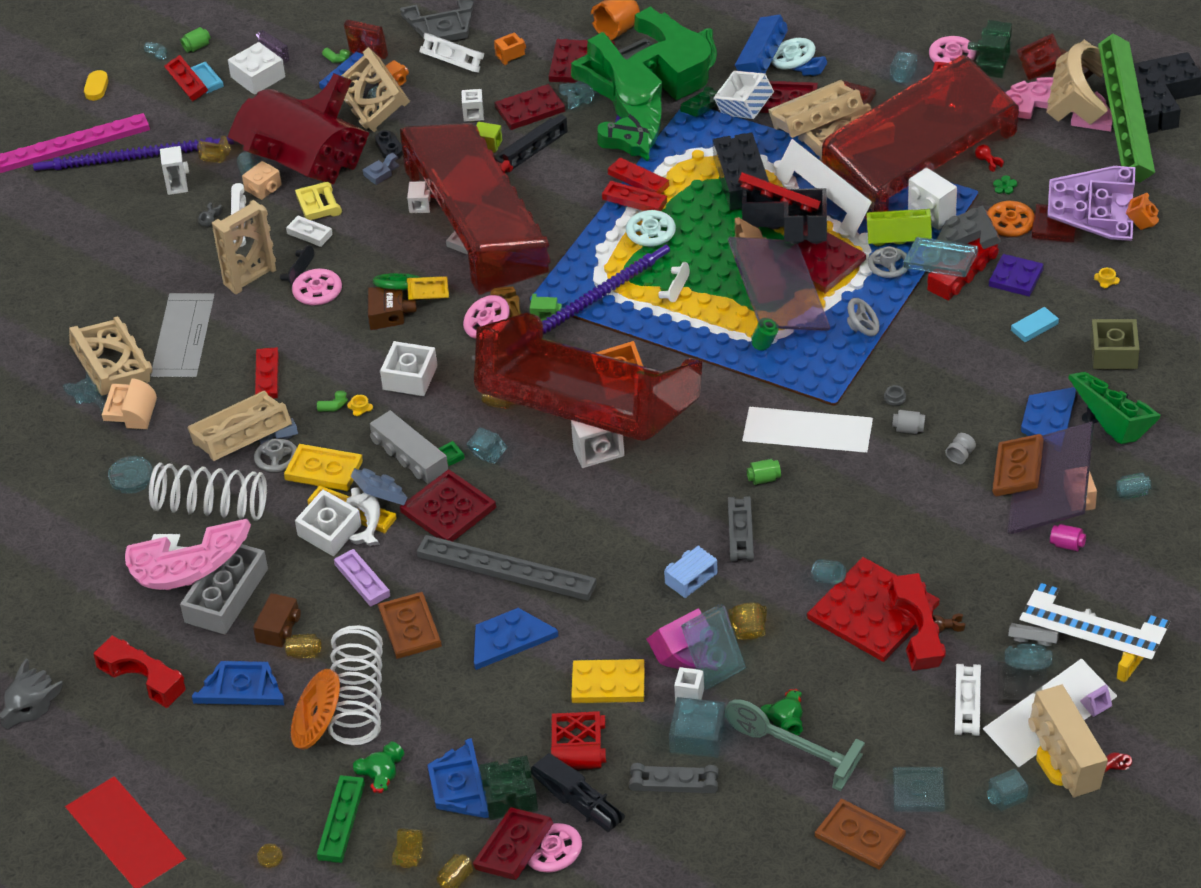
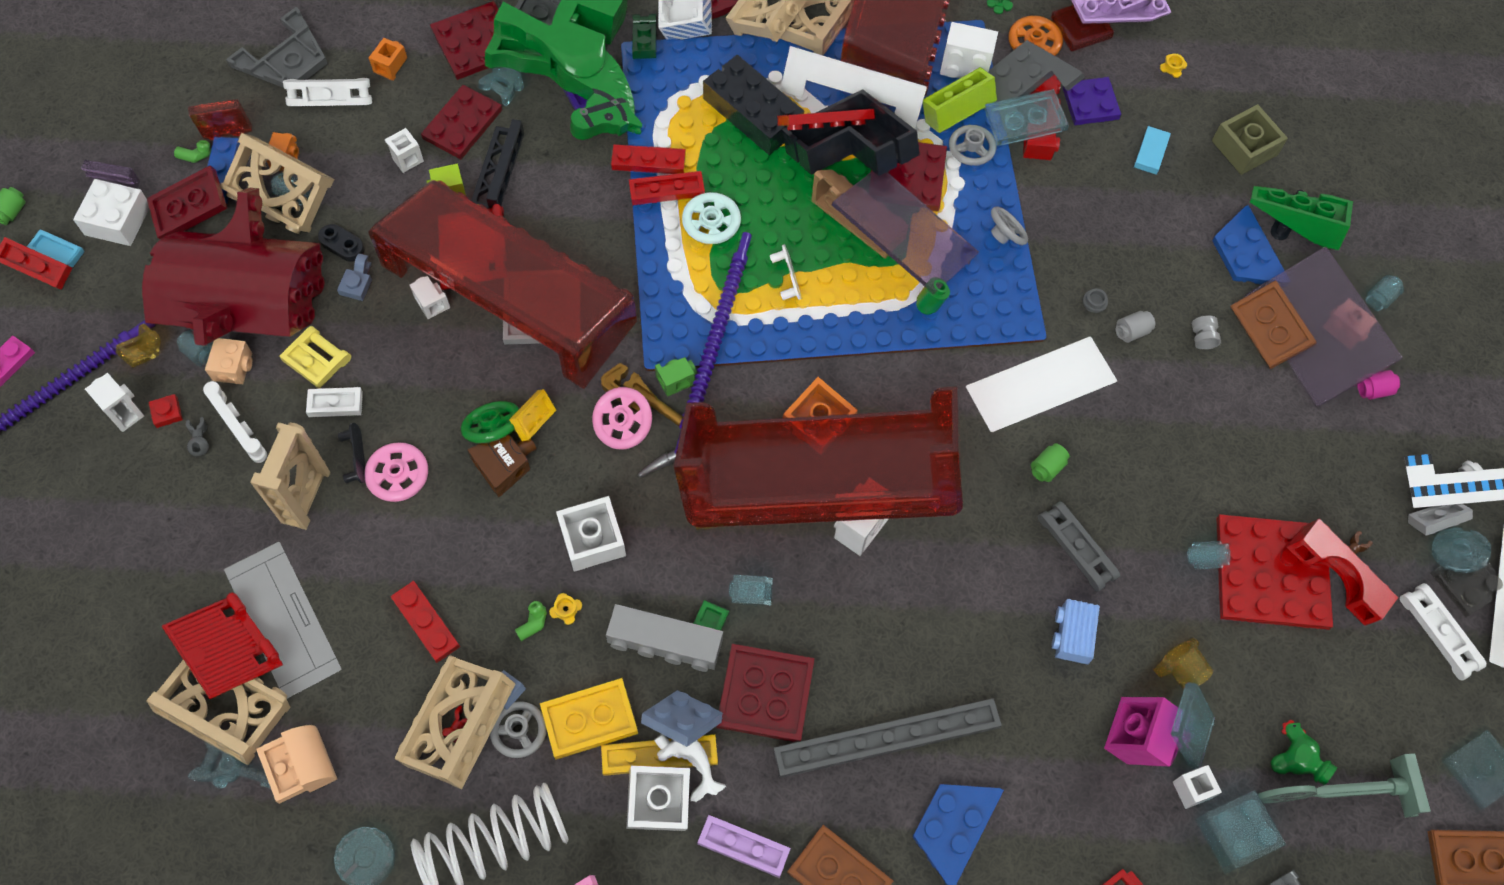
camera: 40 degrees left, 20 degrees up
yellow plate [572,659,645,703] -> none
none -> dark red plate [147,165,227,239]
none -> red plate [149,394,183,428]
none -> red window [162,592,283,699]

